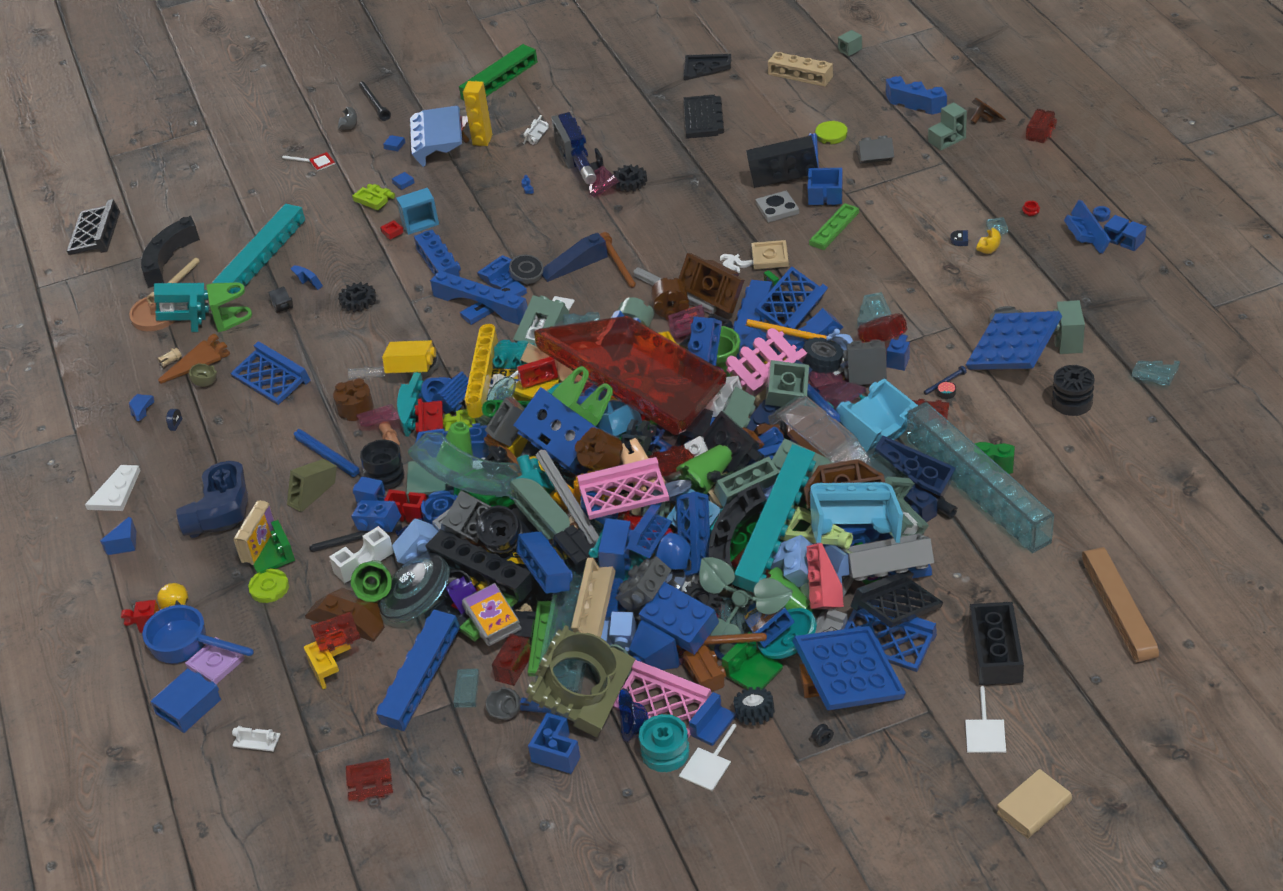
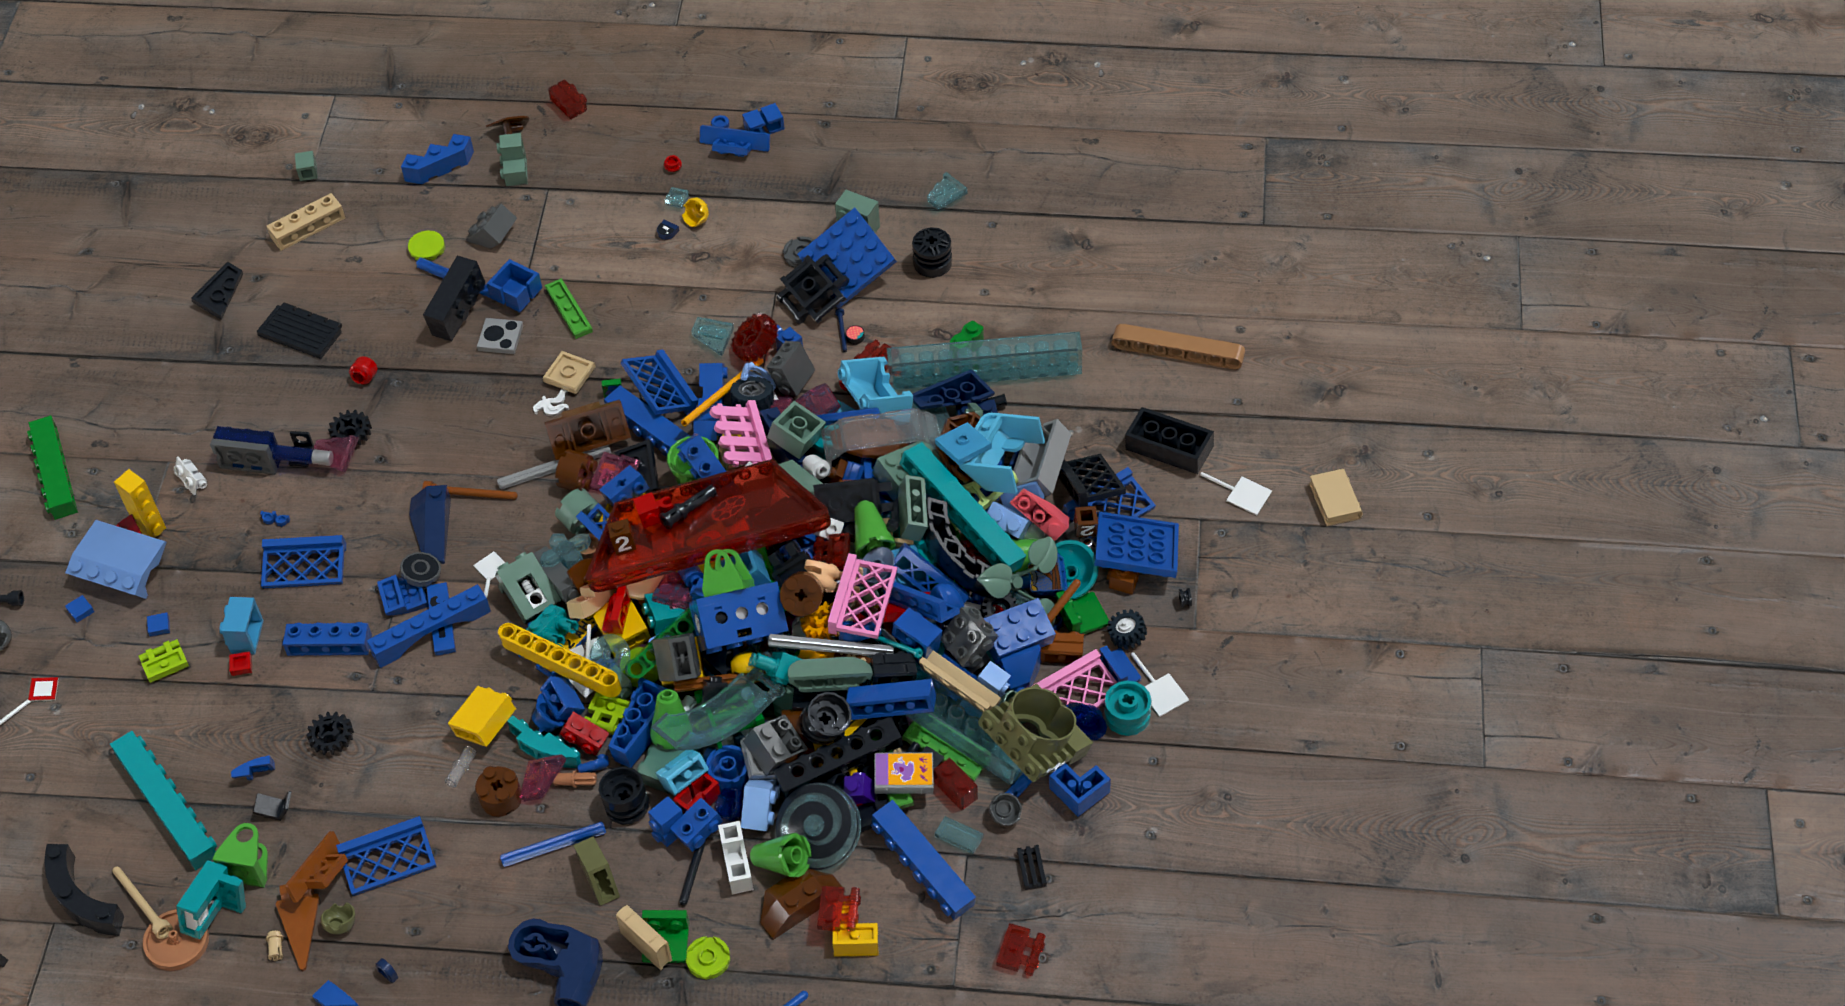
camera: 65 degrees left, 10 degrees up
none -> blue fence [261,535,347,589]
none -> dark orange bracket [285,831,348,902]
none -> red head [349,356,378,385]
none -> blue arm [578,754,609,773]
none -> blue brick [599,465,649,513]
none -> reddish brown brick [608,518,636,555]
none -> red brick [633,492,673,528]
none -> medium azure brick [656,748,709,795]
none -> black pin [659,485,717,530]
none -> black brick [776,254,850,324]
none -> white brick [803,455,830,479]
none -> dark azure plate [935,422,992,465]
none -> black tile [1017,845,1047,890]
none -> reddish brown brick [1073,506,1098,537]

